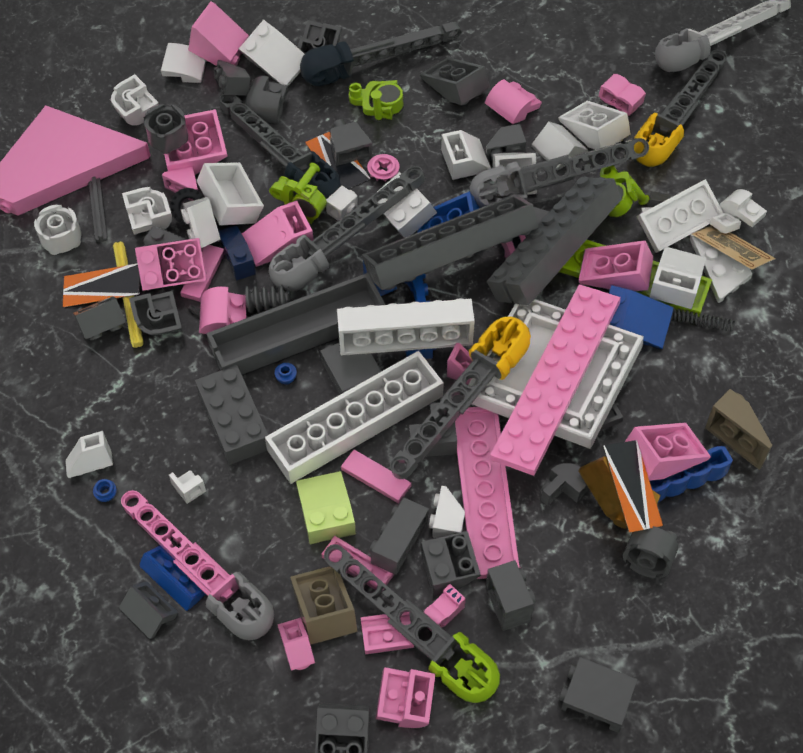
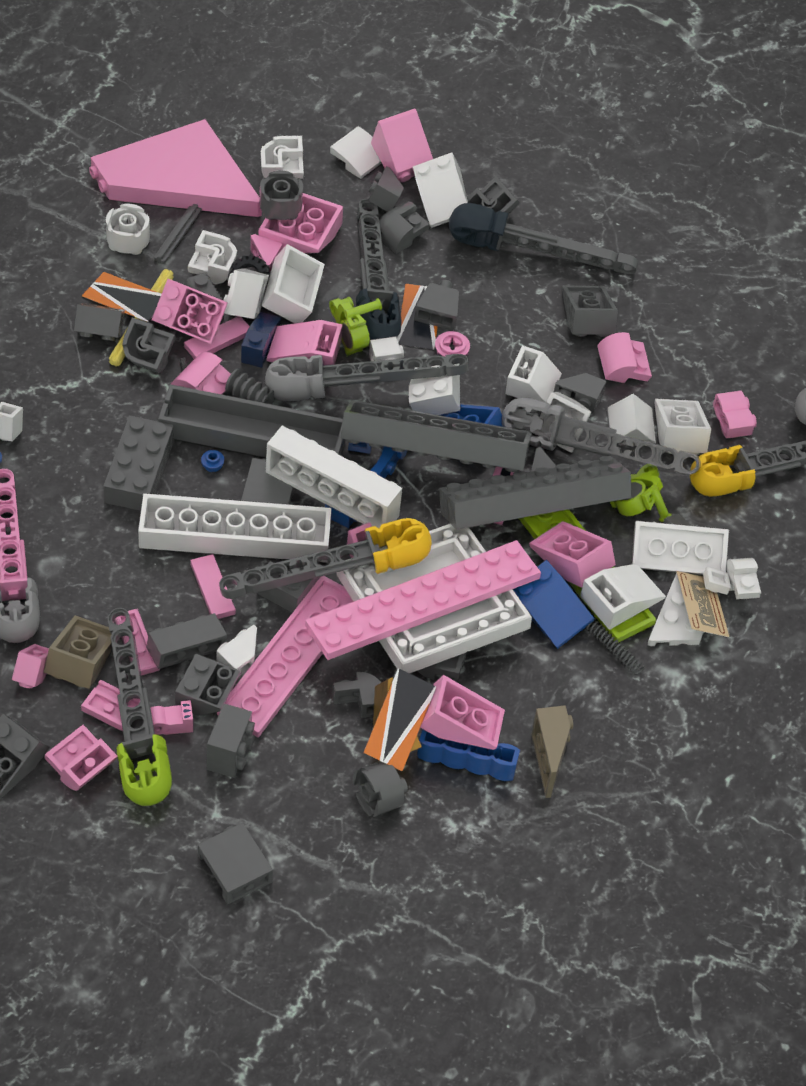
camera: 30 degrees right, 5 degrees down
white panel [169,471,206,504] -> none
yellowish green slope [296,471,356,544] -> none
lime piece [349,80,404,120] -> none

